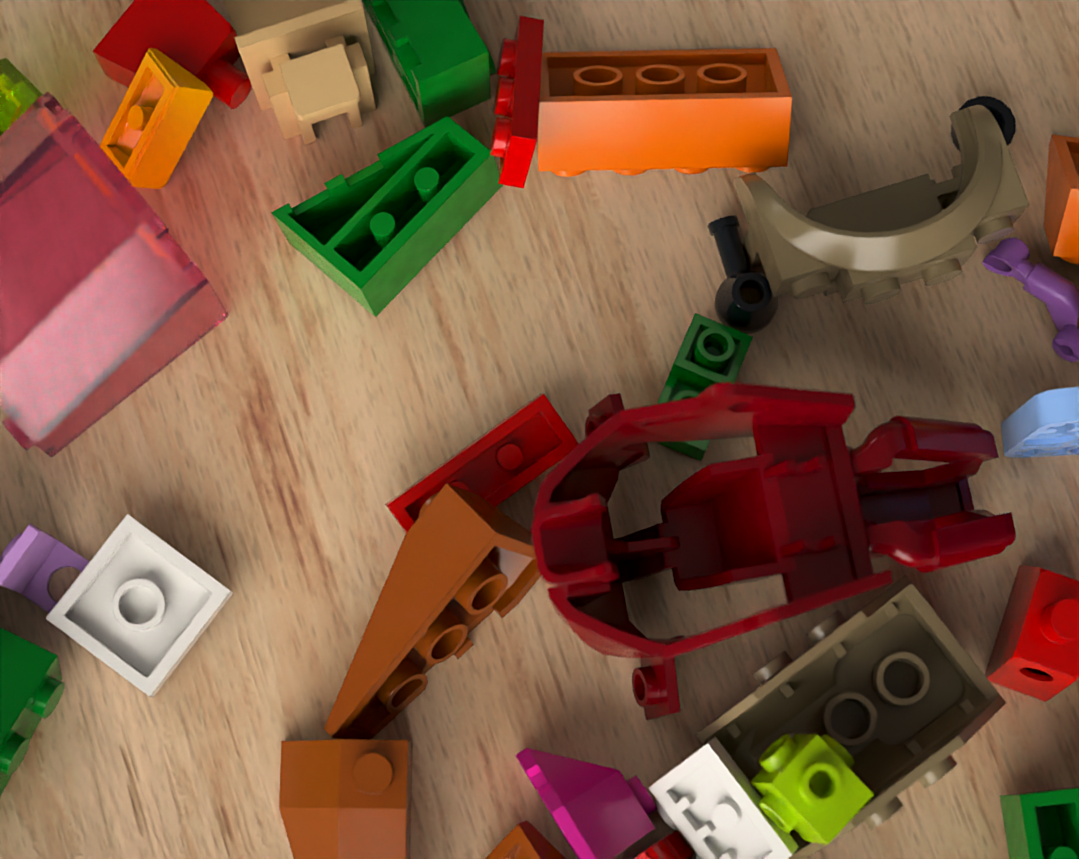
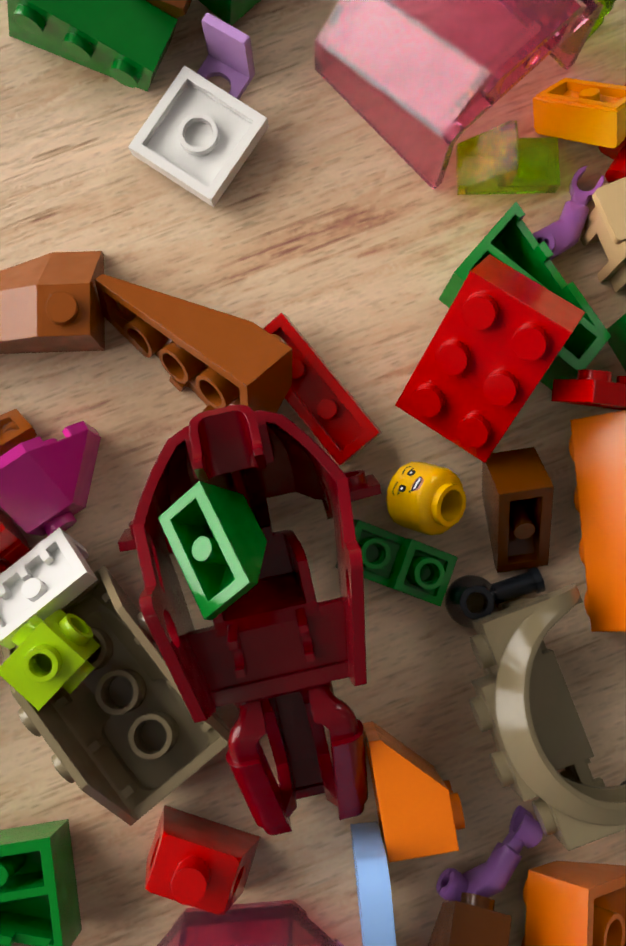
camera: 90 degrees right, 5 degrees up
none -> green slope [158,481,267,620]
none -> orange slope [362,721,465,863]
none -> yellow head [386,462,466,535]
none -> red brick [395,254,585,463]
none -> clear neon green slope [456,121,560,195]
none -> reddish brown slope [482,447,554,573]
none -> medium lavender arm [533,166,604,260]

